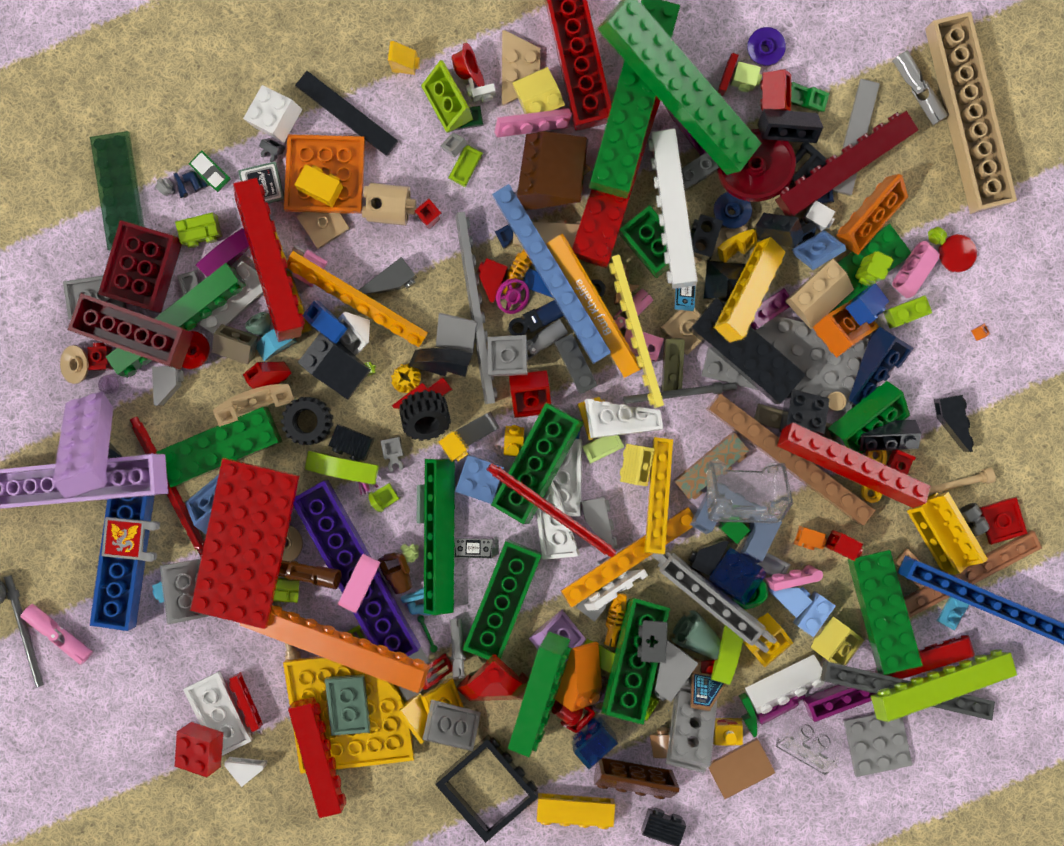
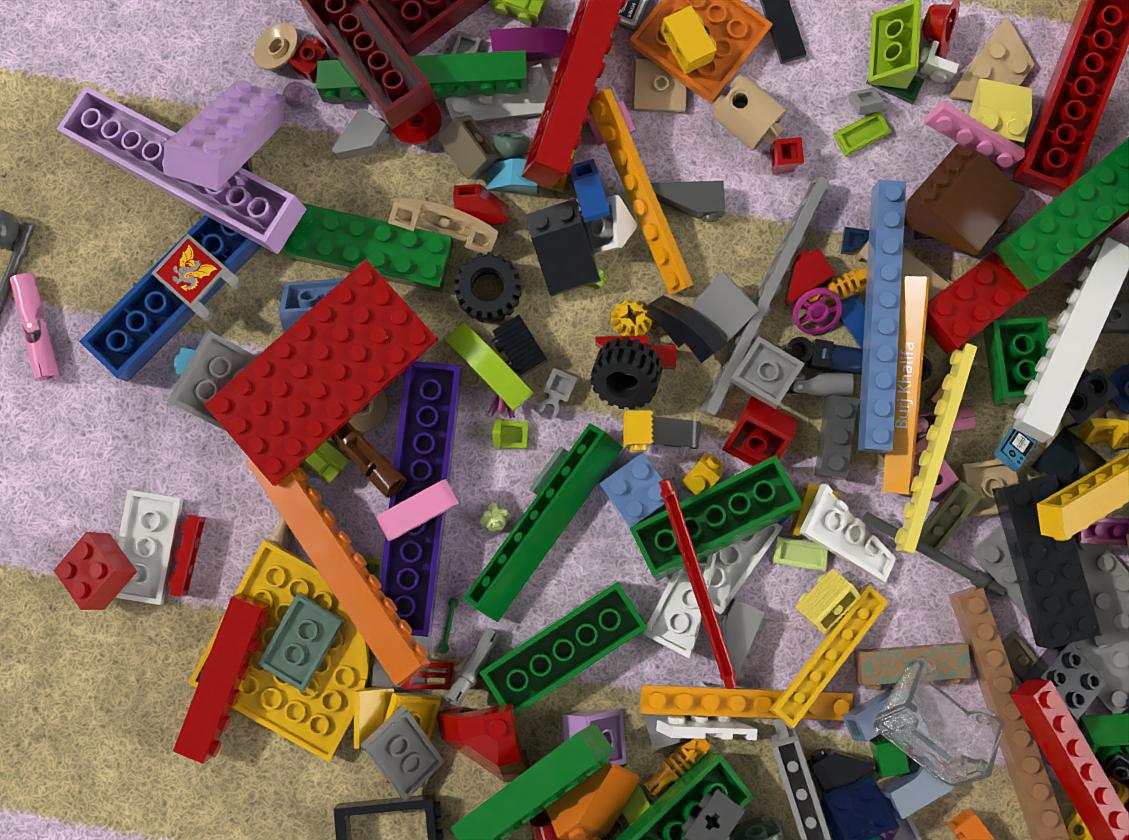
camera: 30 degrees right, 5 degrees down
red piece [130,416,205,556] -> none
white slope [224,757,267,787] -> none
reddish brown piece [378,552,413,594] -> none
medium azure piece [401,587,431,616] -> none
tile [454,538,493,559] -> none
tan piece [827,392,846,411] -> none

